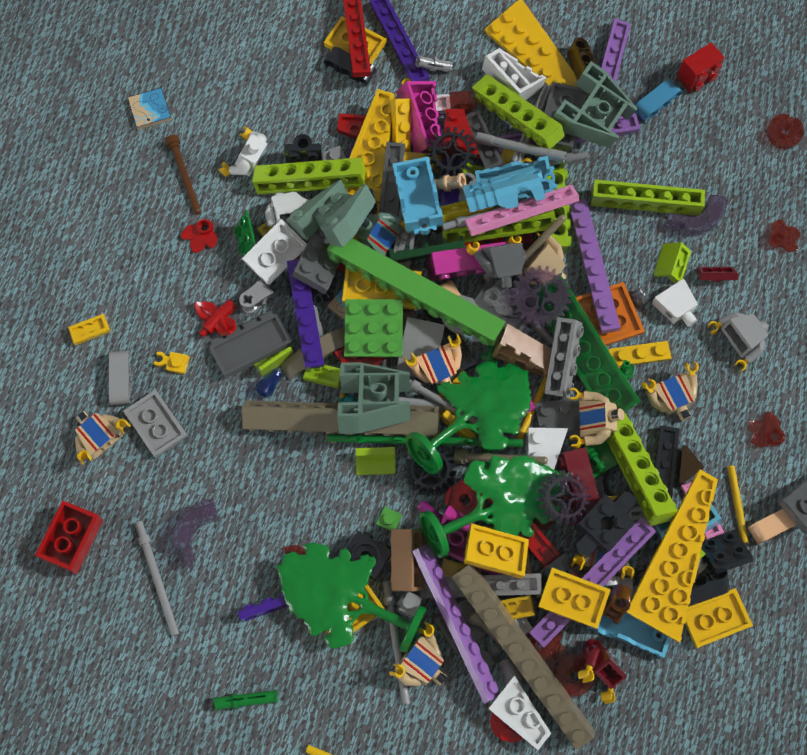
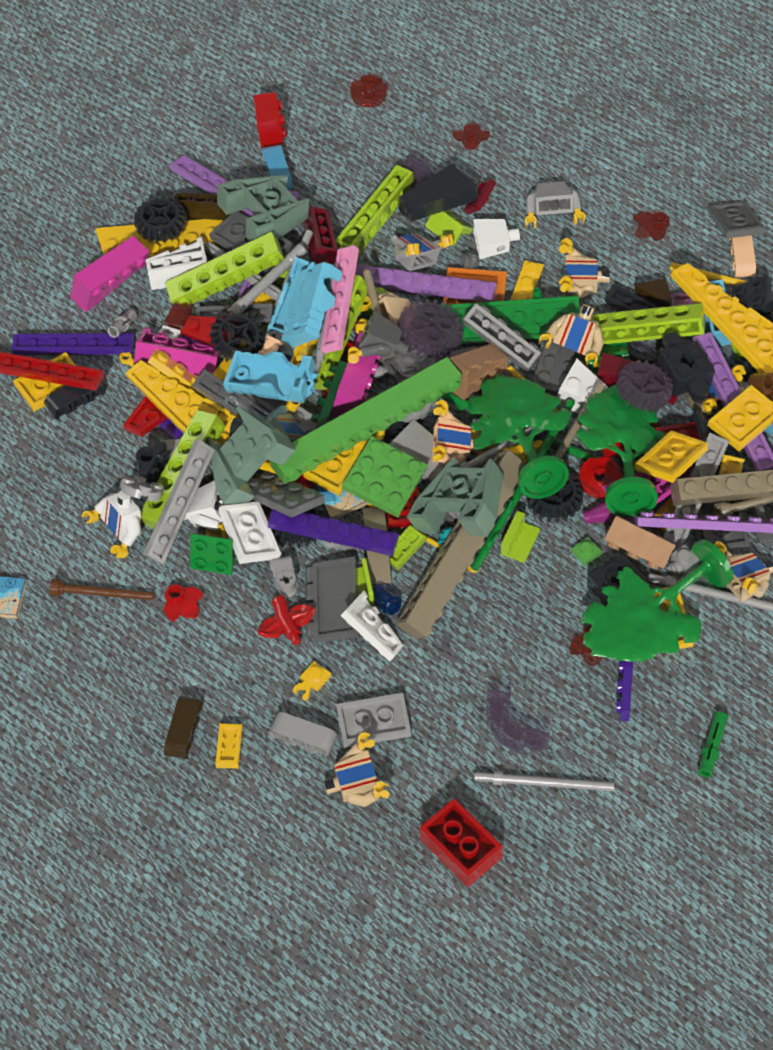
camera: 60 degrees left, 15 degrees down
none -> dark pink wedge [70,236,149,312]
none -> light grey plate [119,475,164,501]
none -> black gear [134,196,187,244]
none -> light grey plate [143,440,215,565]
none -> dark brown beam [164,696,203,760]
none -> dark red brick [303,206,338,265]
none -> white wing [341,591,403,661]
none -> light grey torso [392,233,453,271]
none -> black slope [399,164,478,222]

